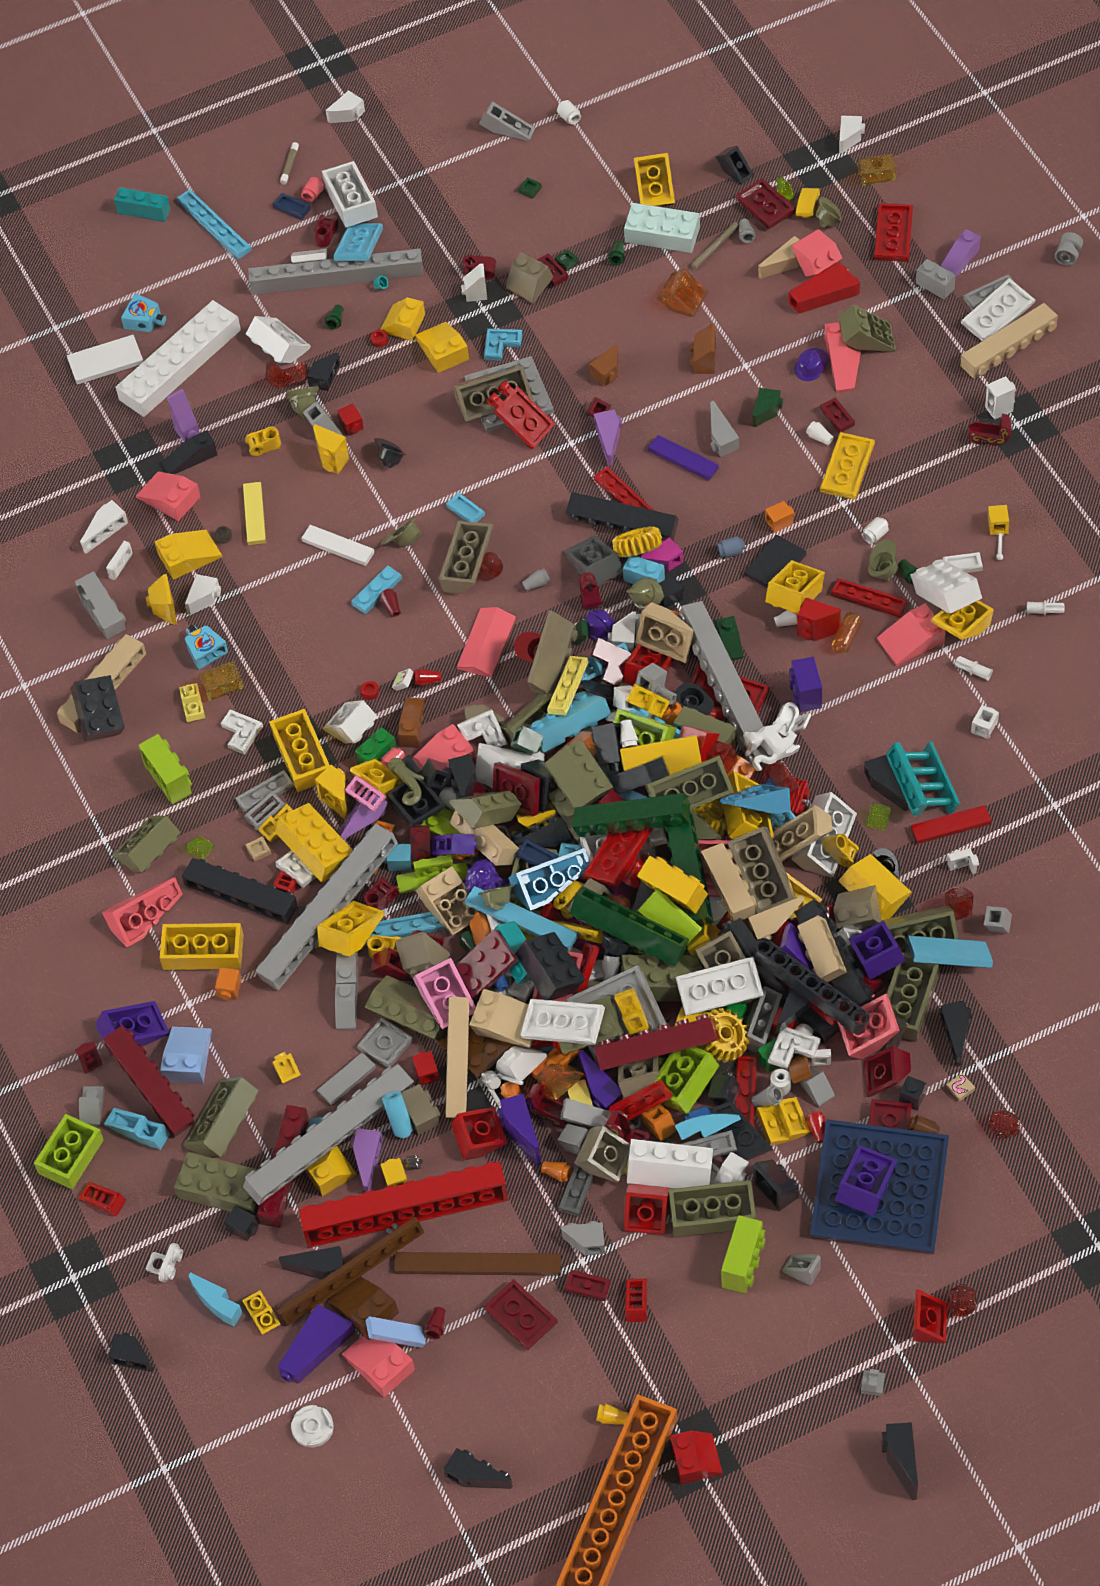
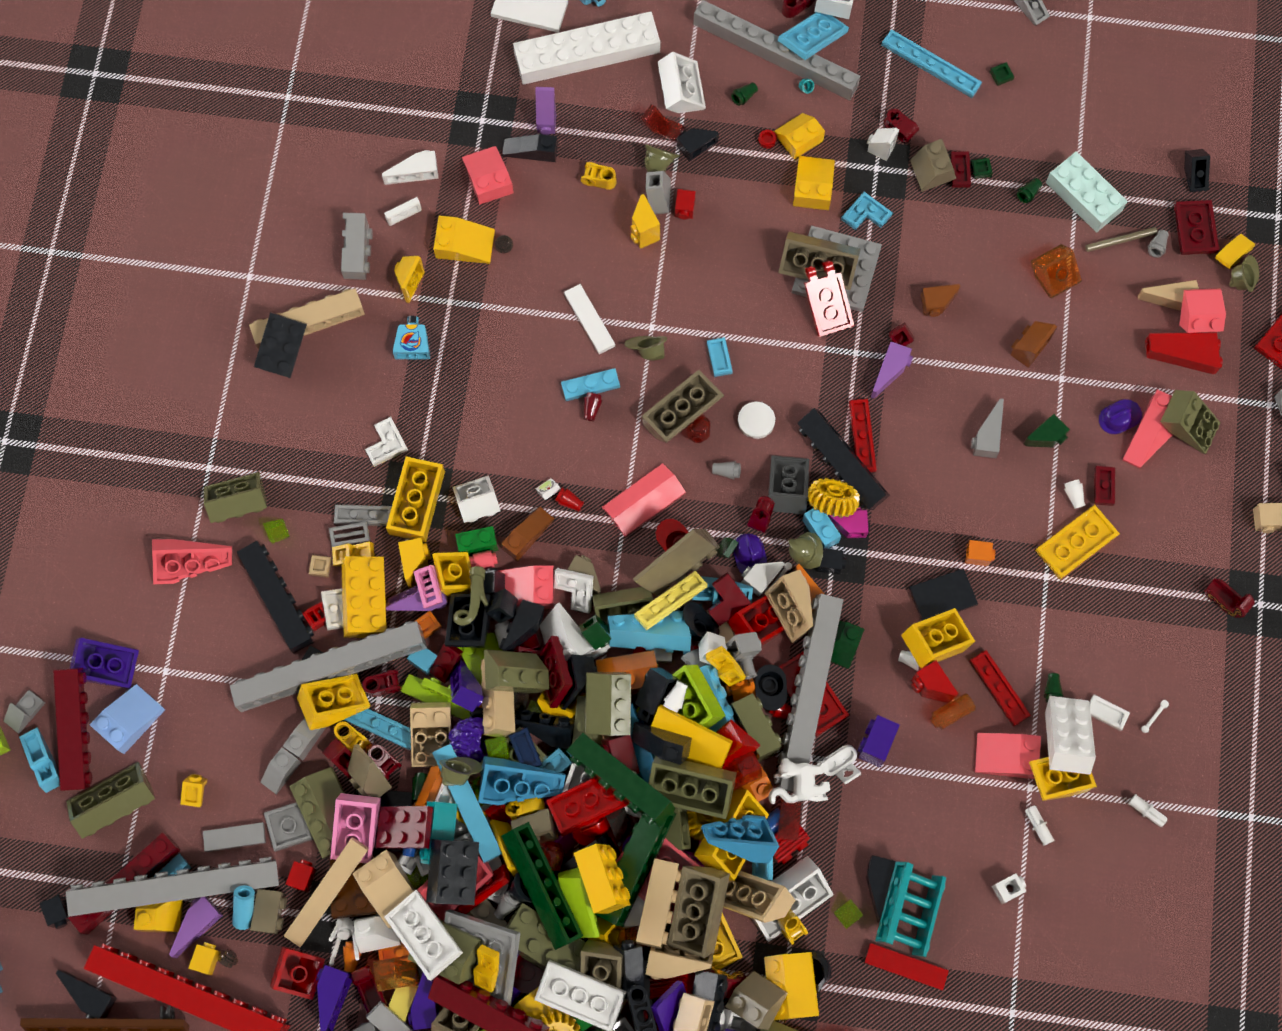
camera: 30 degrees right, 15 degrees up
dark red plate [75,1041,103,1074] -> none
lime brick [138,734,192,805] -> none
yellow brick [160,923,244,970] -> none
olive brick [174,1152,259,1216] -> none
light yellow slope [179,683,205,722] -> none
white slope [185,574,221,615] -> none
clear yellow brick [199,661,244,701] -> none
orange brick [215,967,242,1000] -> none
yellow slope [242,1290,281,1335] -> none
light yellow tile [243,482,266,545] -> none
white tile [291,249,327,263] -> none
red tile [360,681,379,700] -> none
black piece [374,438,407,468] -> none
white brick [557,100,581,125] -> none
yellow slope [634,153,675,206] -> none
dark purple tile [648,435,719,481] -> none
sand blue brick [717,536,745,558] -> none
clear neon green plate [776,176,794,200] -> none
white brick [862,517,889,544] -> none
olive piece [868,540,898,582] -> none
white bracket [947,848,979,874] -> none
white brick [985,376,1016,420] -> none
yellow brick [988,505,1009,535] -> none
none -> clear neon green slope [485,736,510,759]
none -> white tile [738,402,775,439]
none -> medium azure tile [881,29,982,98]

